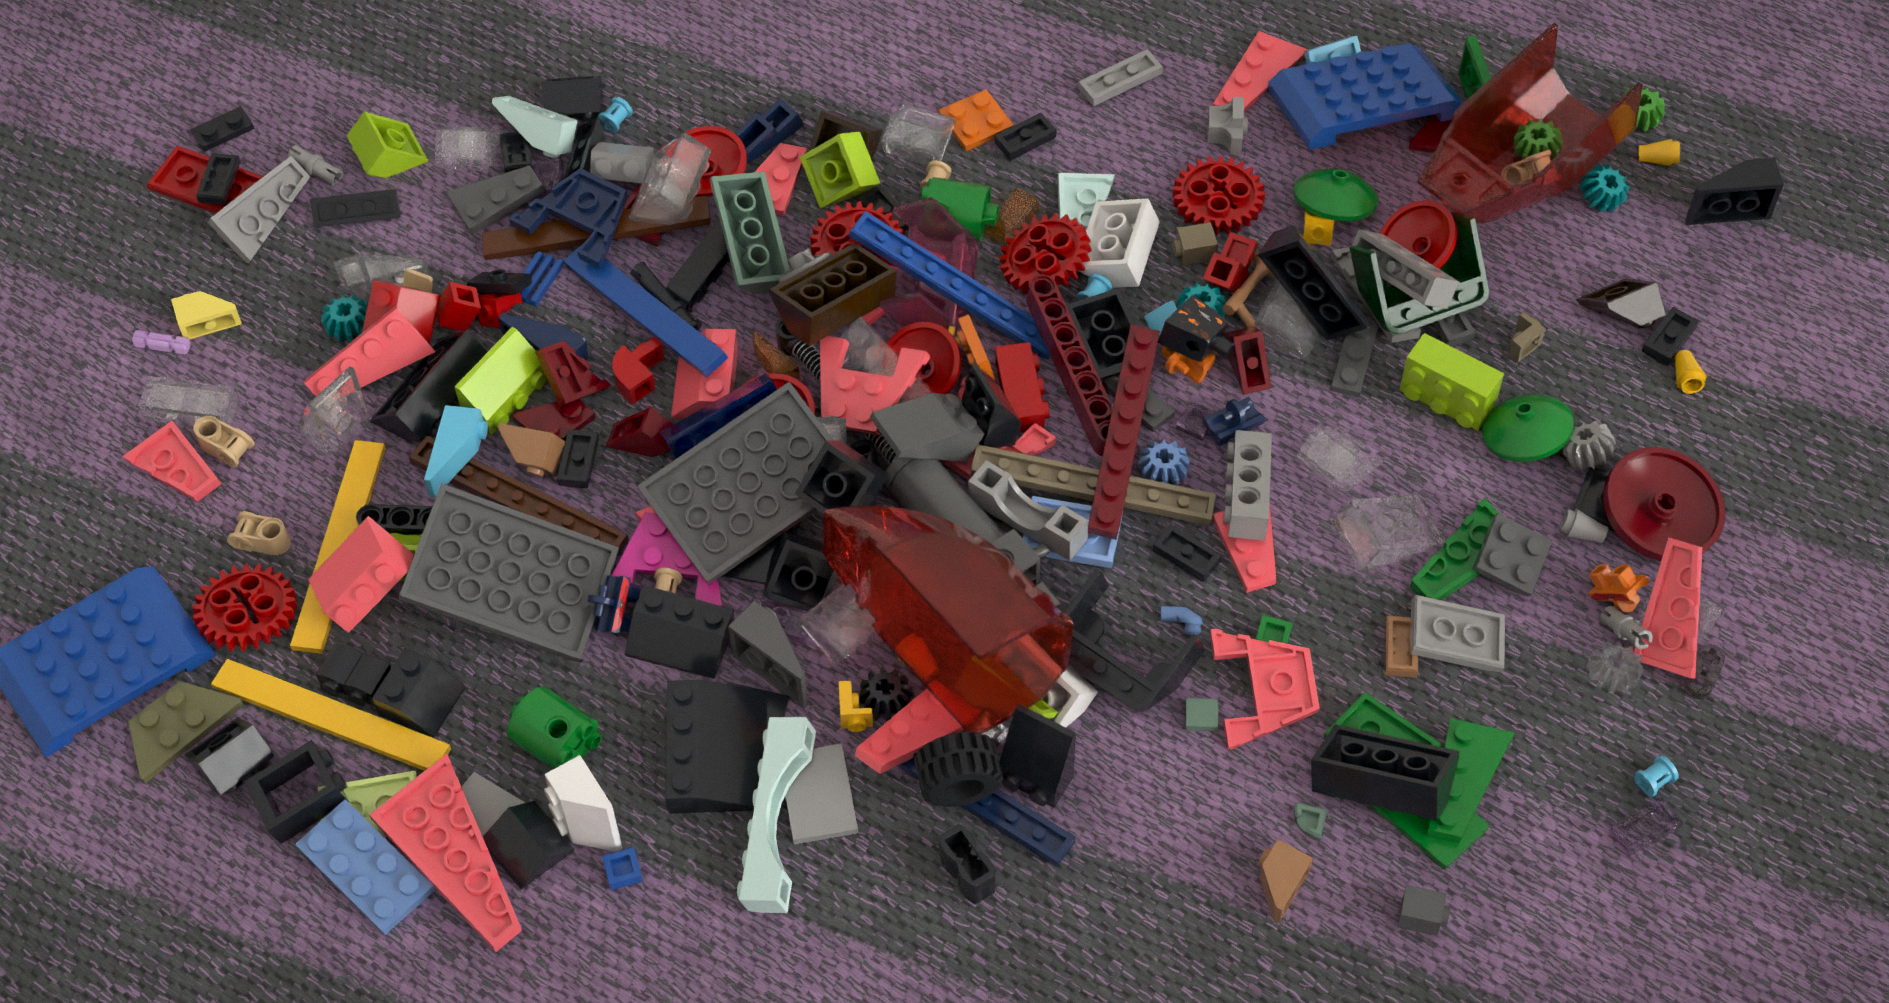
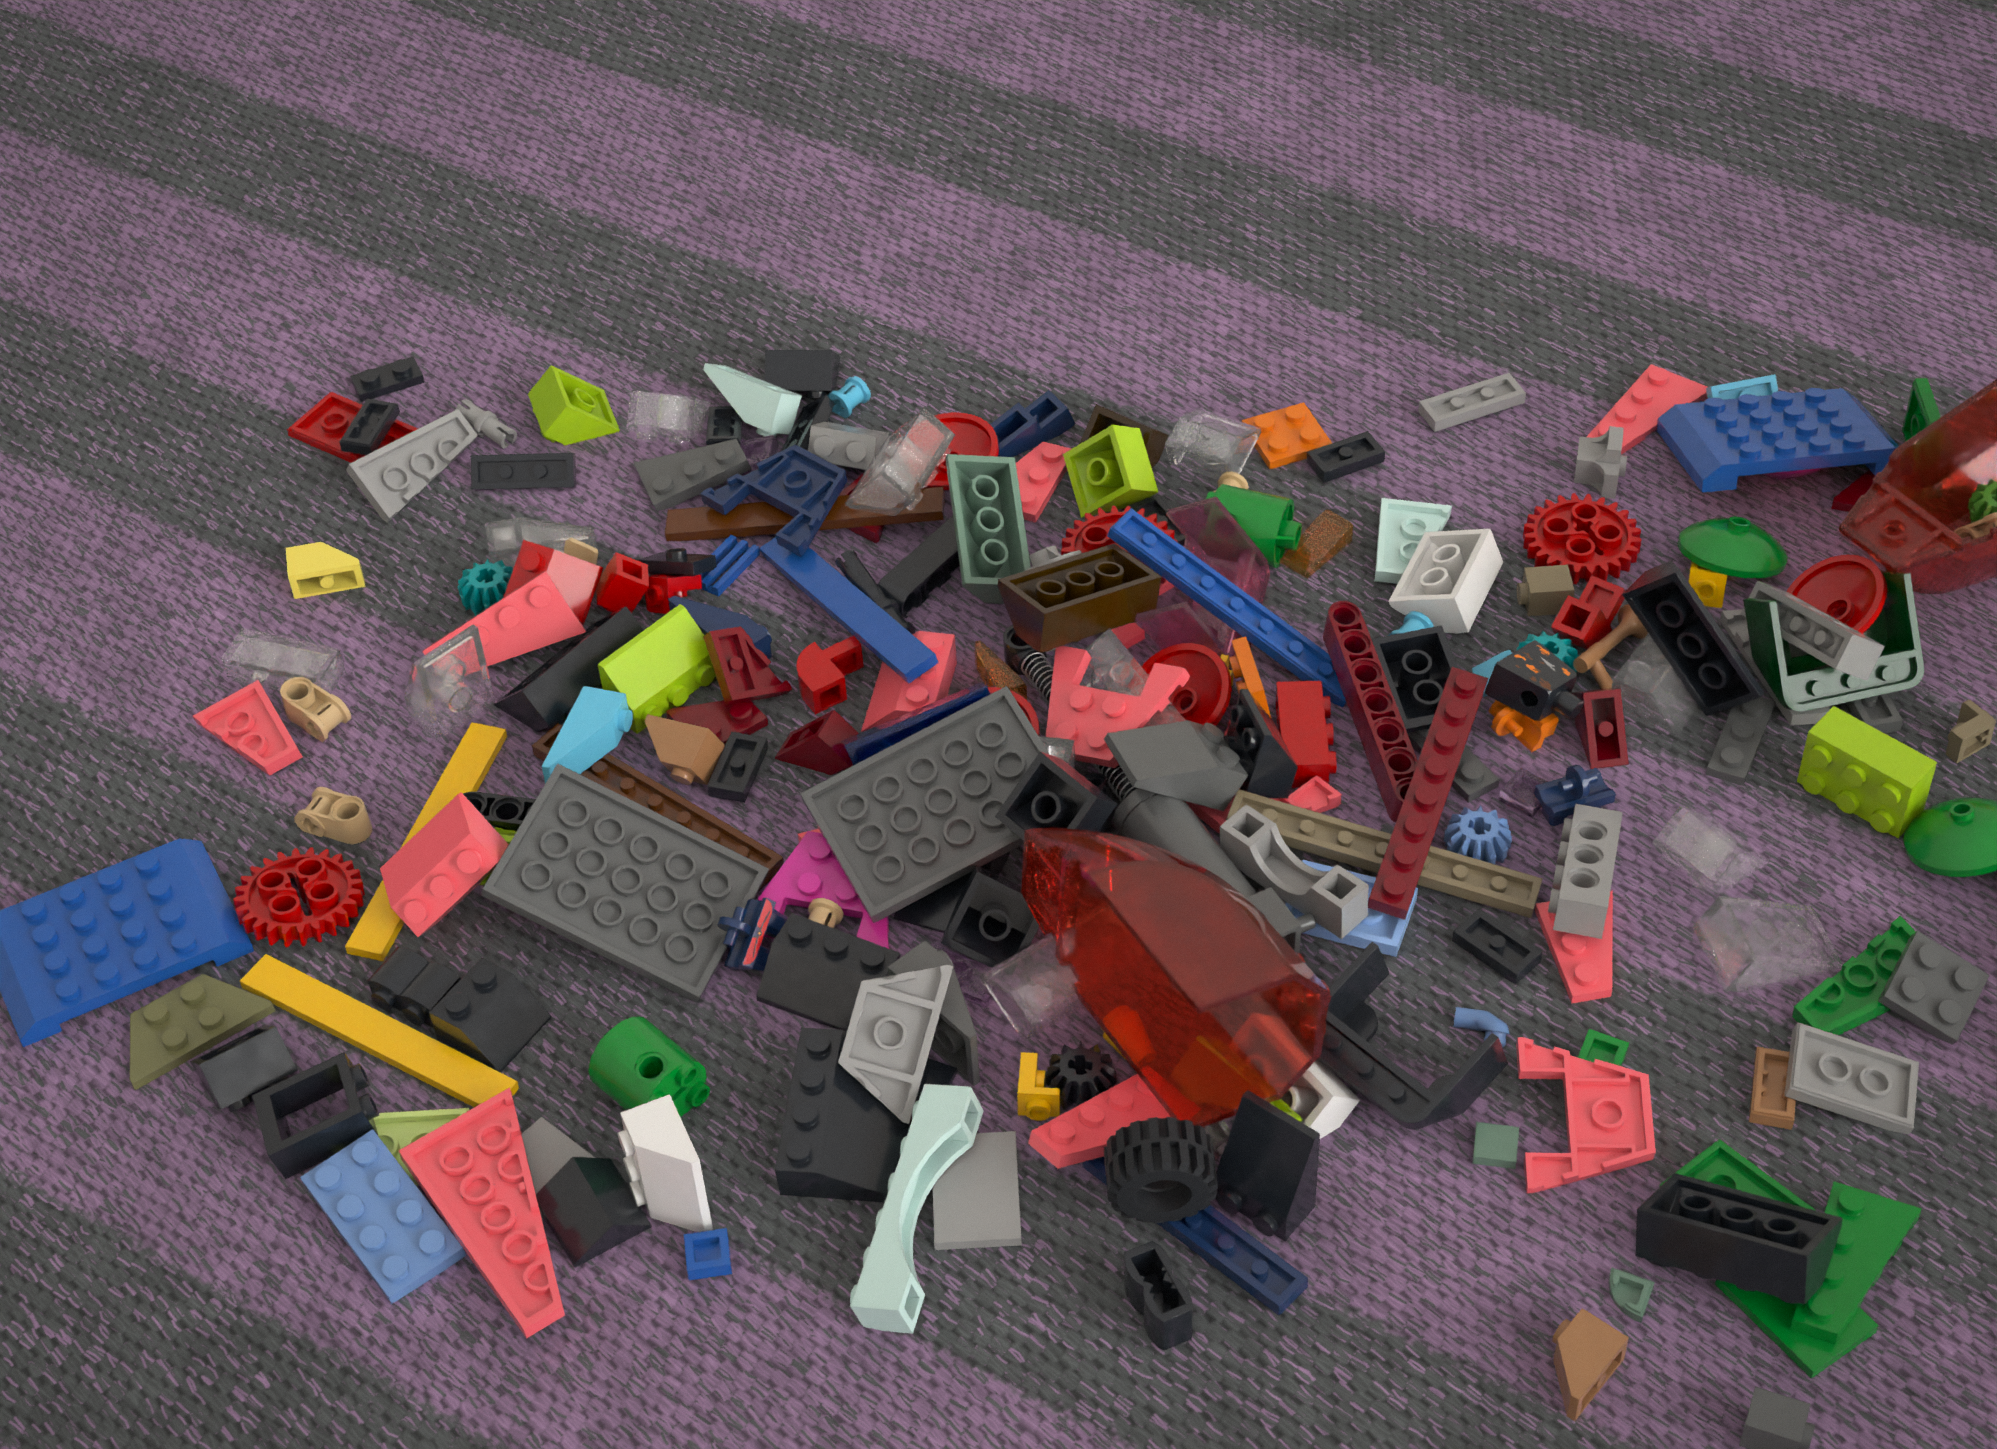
camera: 10 degrees right, 10 degrees down
lavender axle [132,330,191,354] -> none
red gear [999,213,1092,294] -> none
none -> light grey wing [838,965,953,1124]

